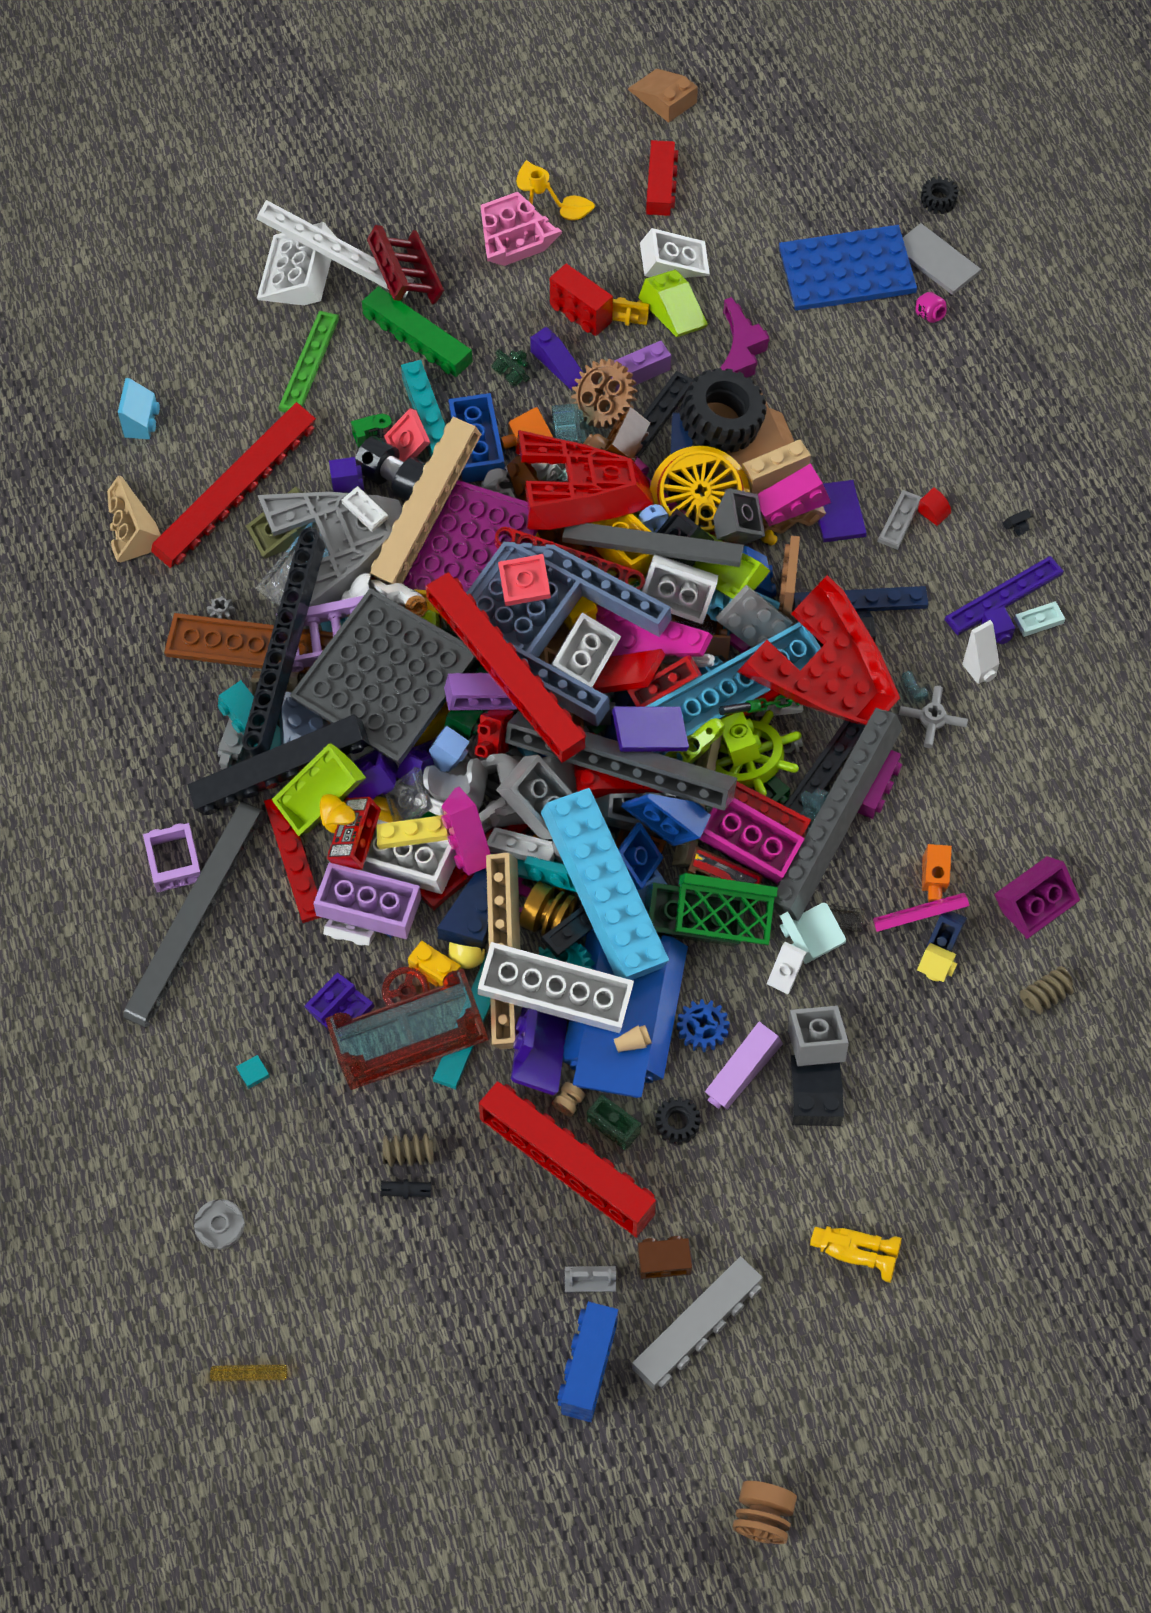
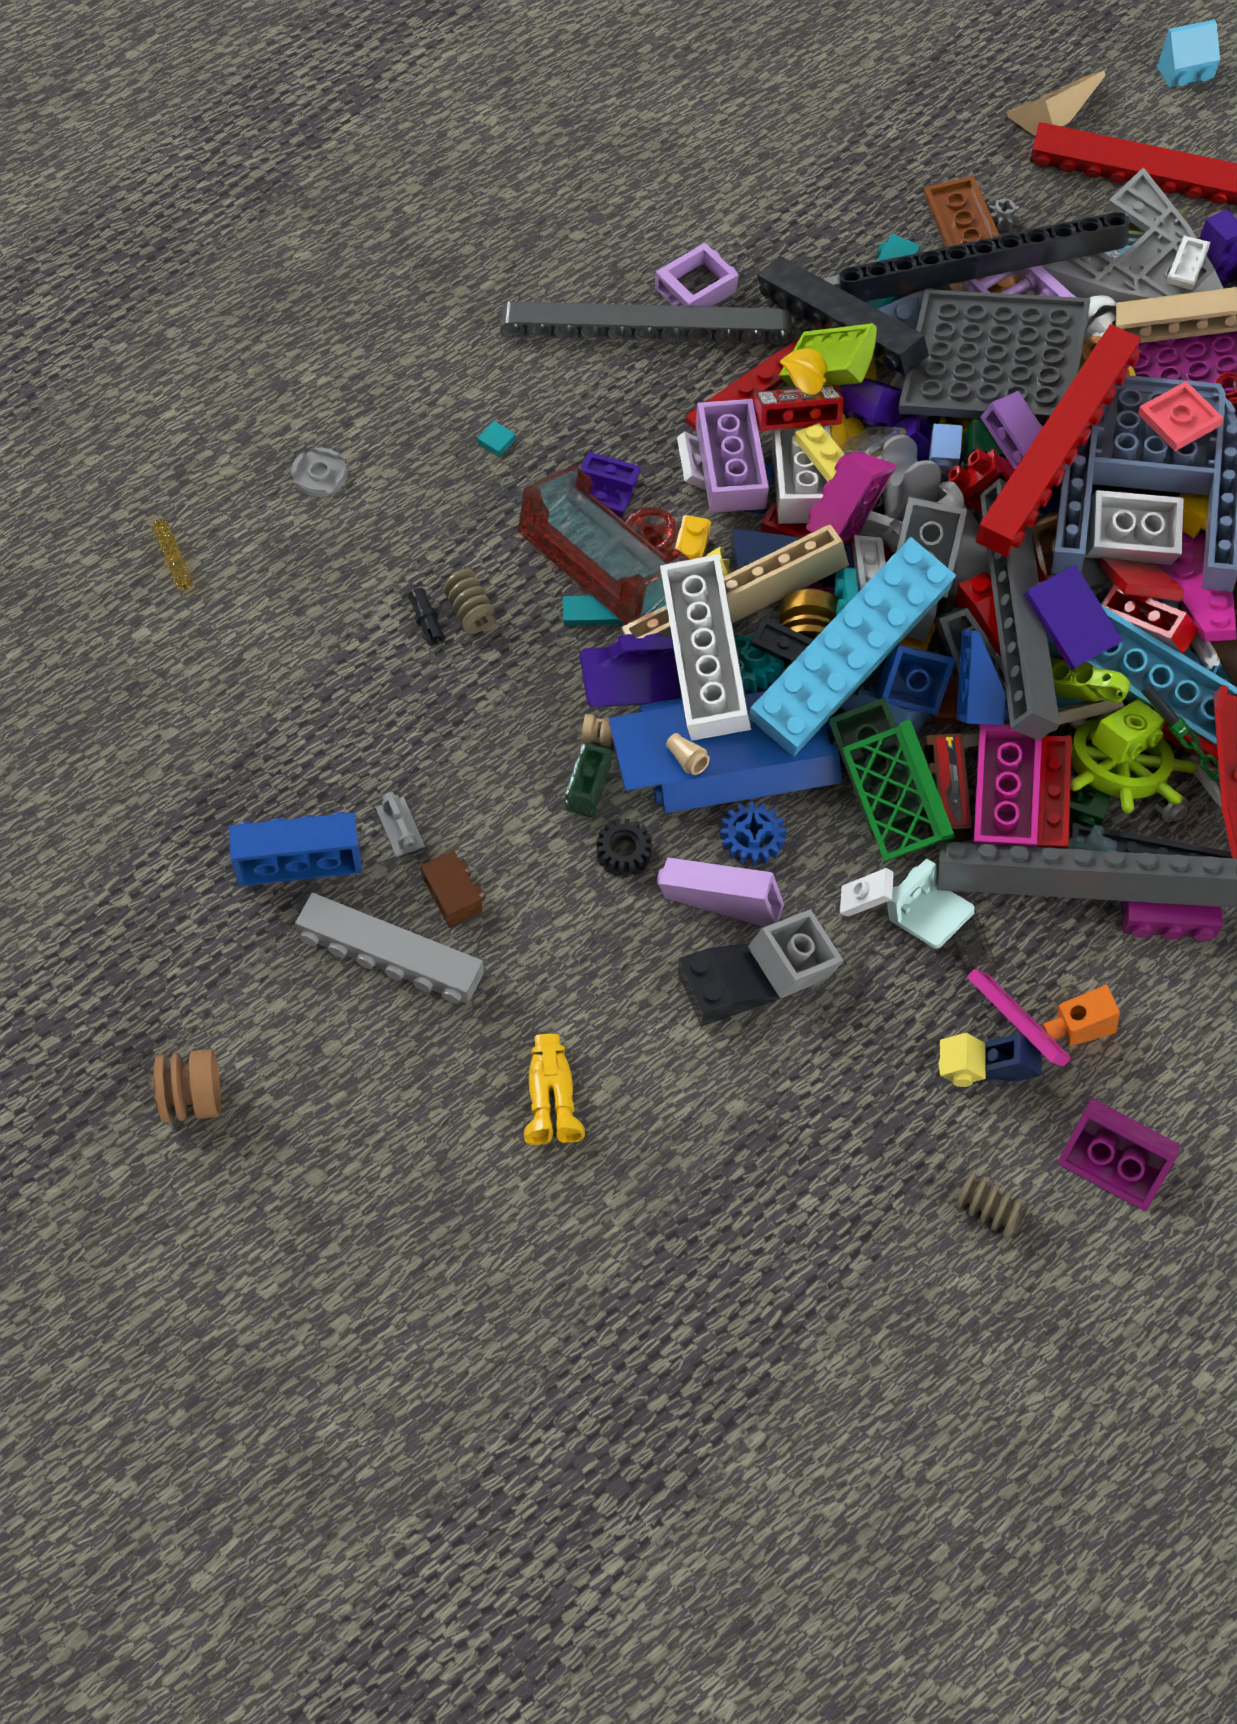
camera: 65 degrees right, 0 degrees up
red brick [479,1081,656,1238] -> none

